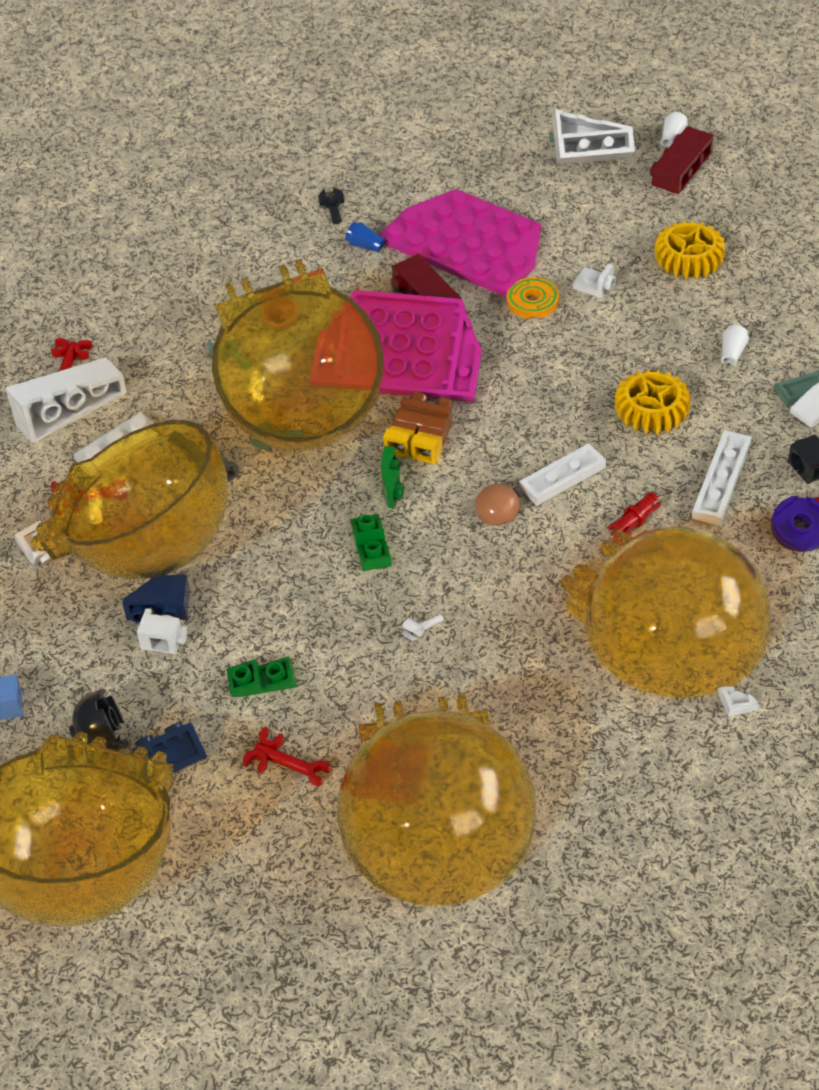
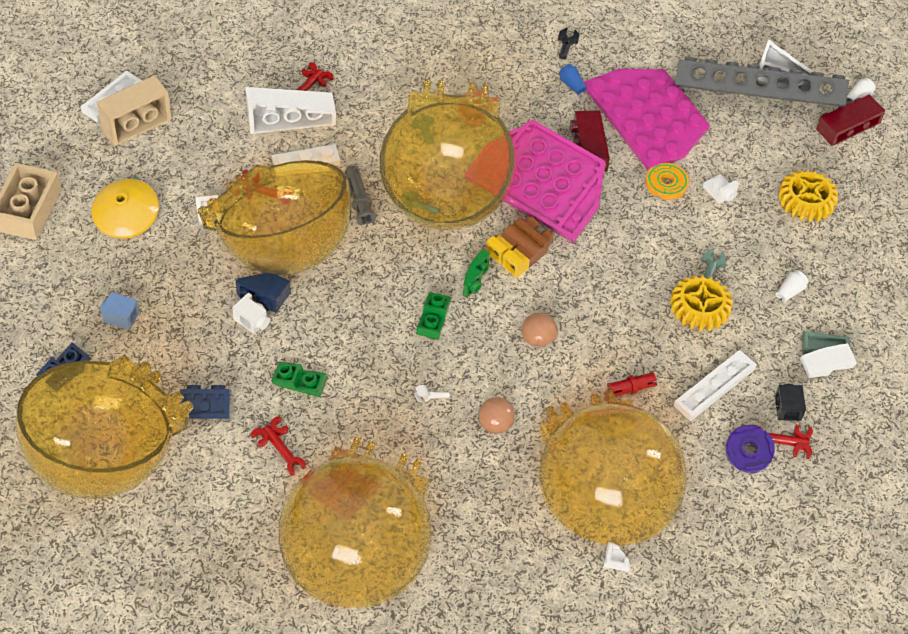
camera: 20 degrees right, 5 degrees up
black cylinder [69,688,128,755] -> none
white plate [519,443,606,506] -> none
none -> nougat hair [479,397,515,434]
none -> dark grey brick [675,57,849,107]
none -> sand green bar [701,248,726,279]

